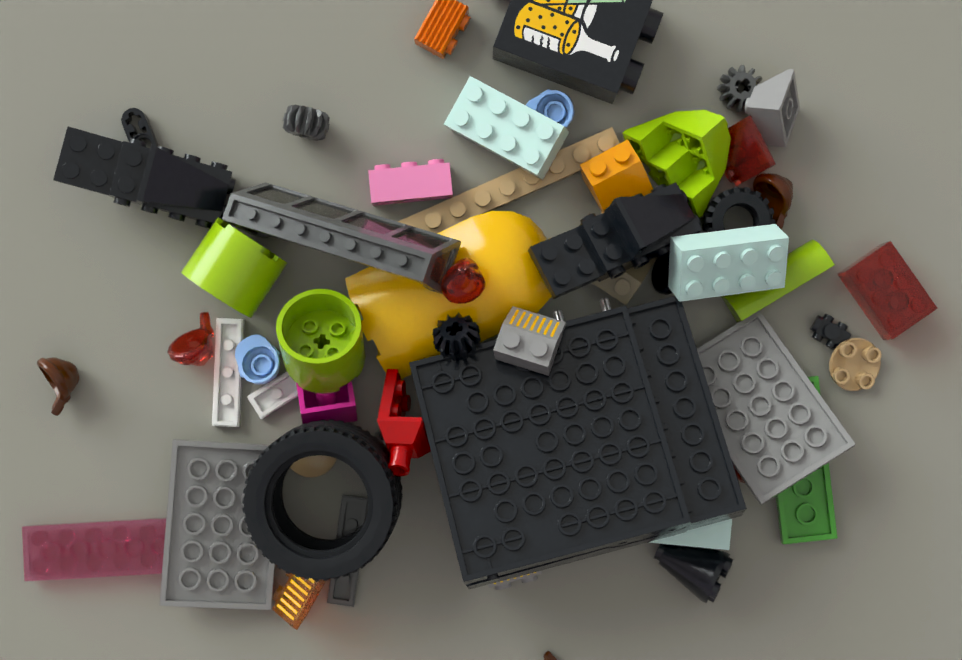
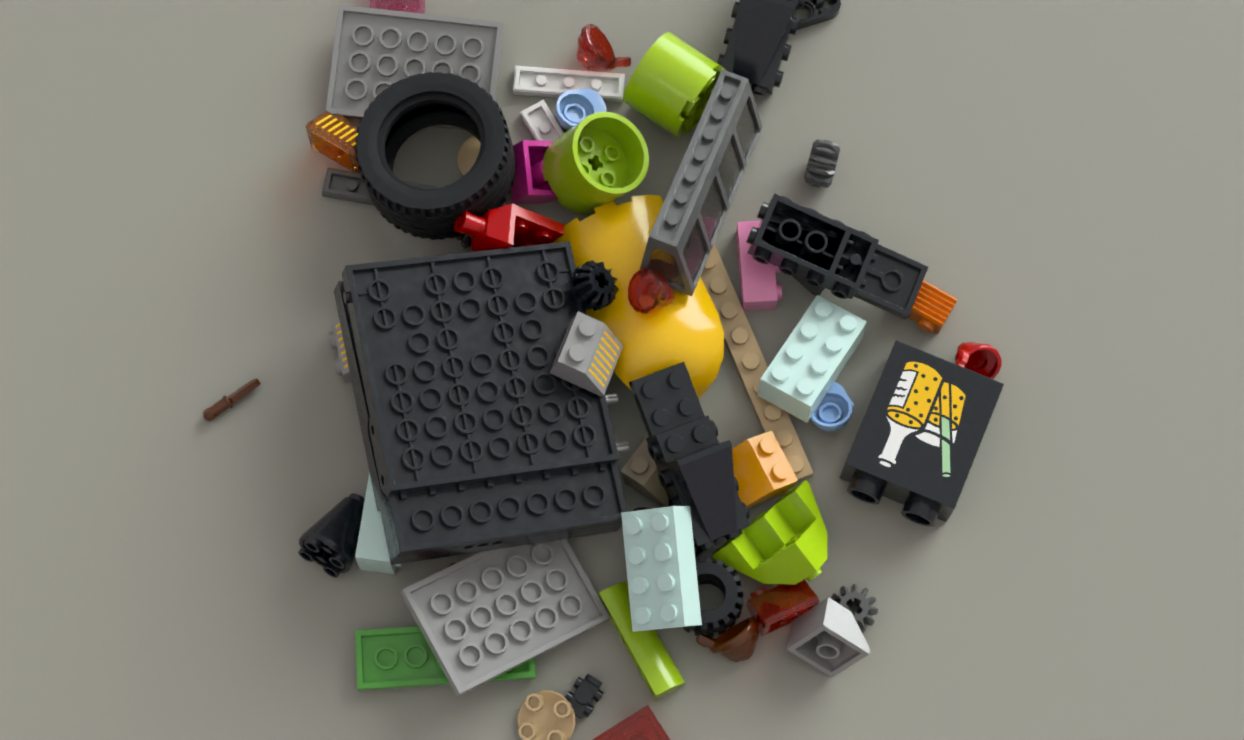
camera: 90 degrees right, 15 degrees down
none -> black wedge [746,193,928,320]

